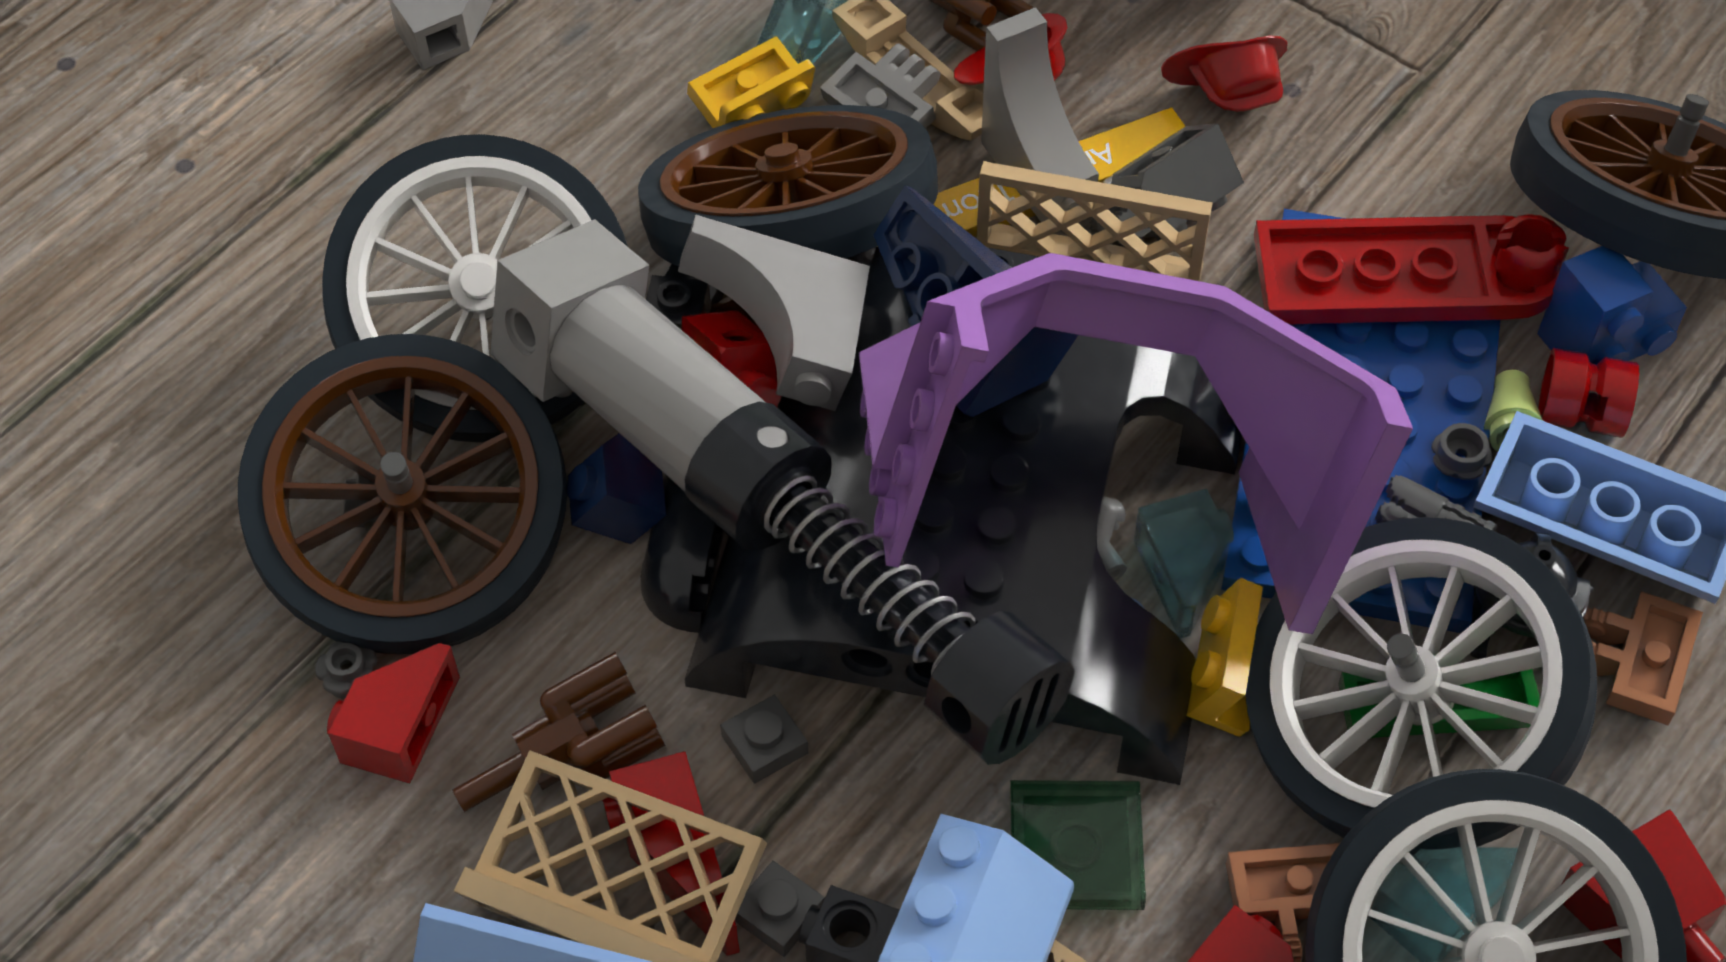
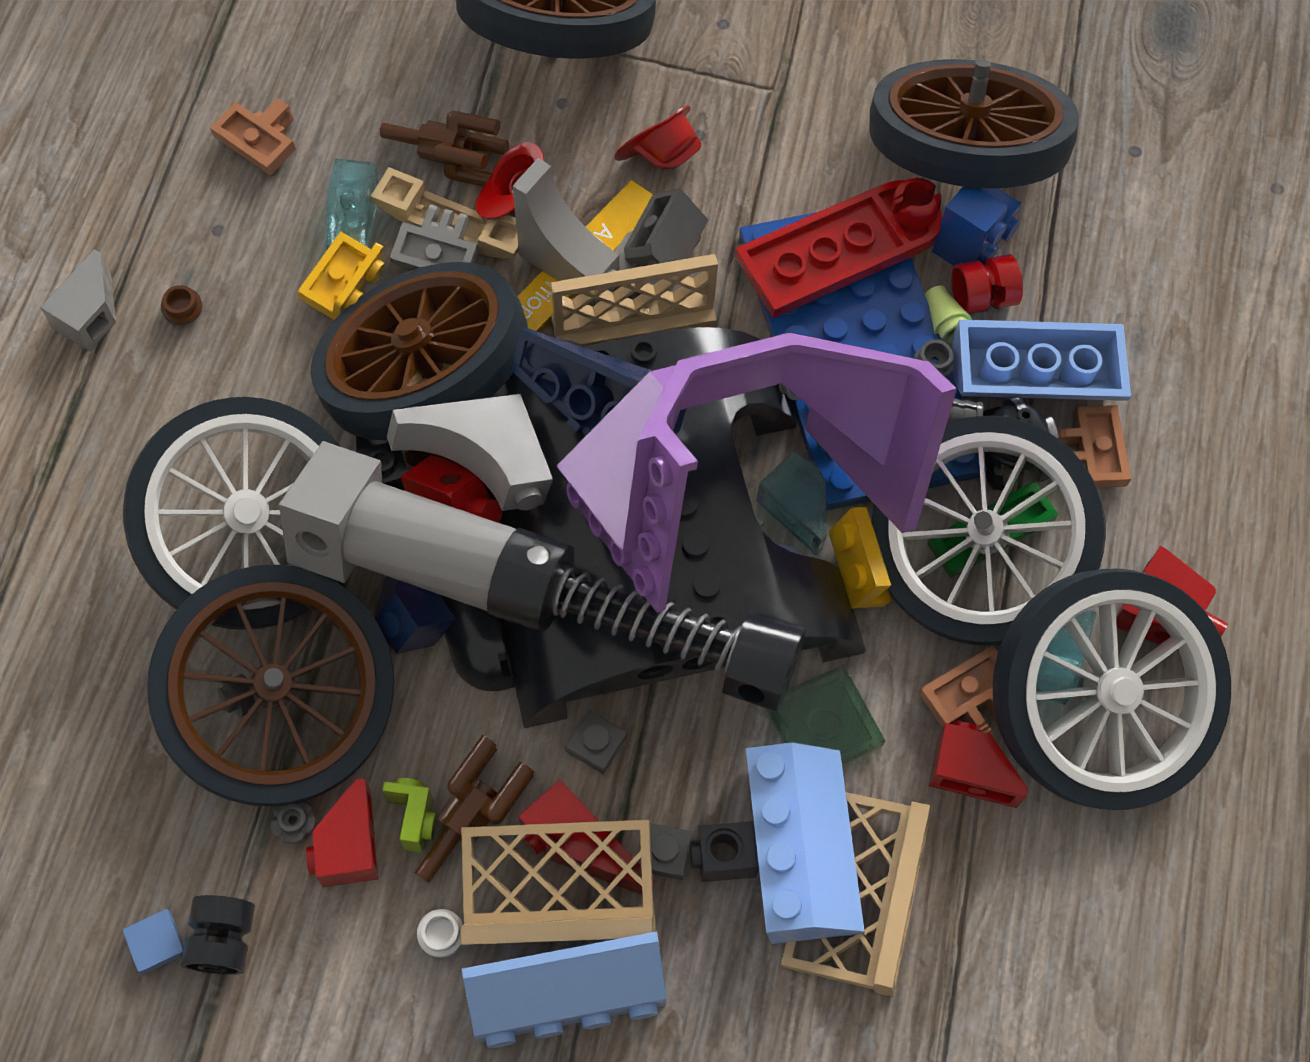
camera: 30 degrees left, 10 degrees up
none -> medium blue tile [122,909,184,975]
none -> reddish brown plate [161,285,203,325]
none -> black wheel [180,895,255,975]
none -> lime bracket [382,778,437,853]
none -> white plate [417,909,463,958]

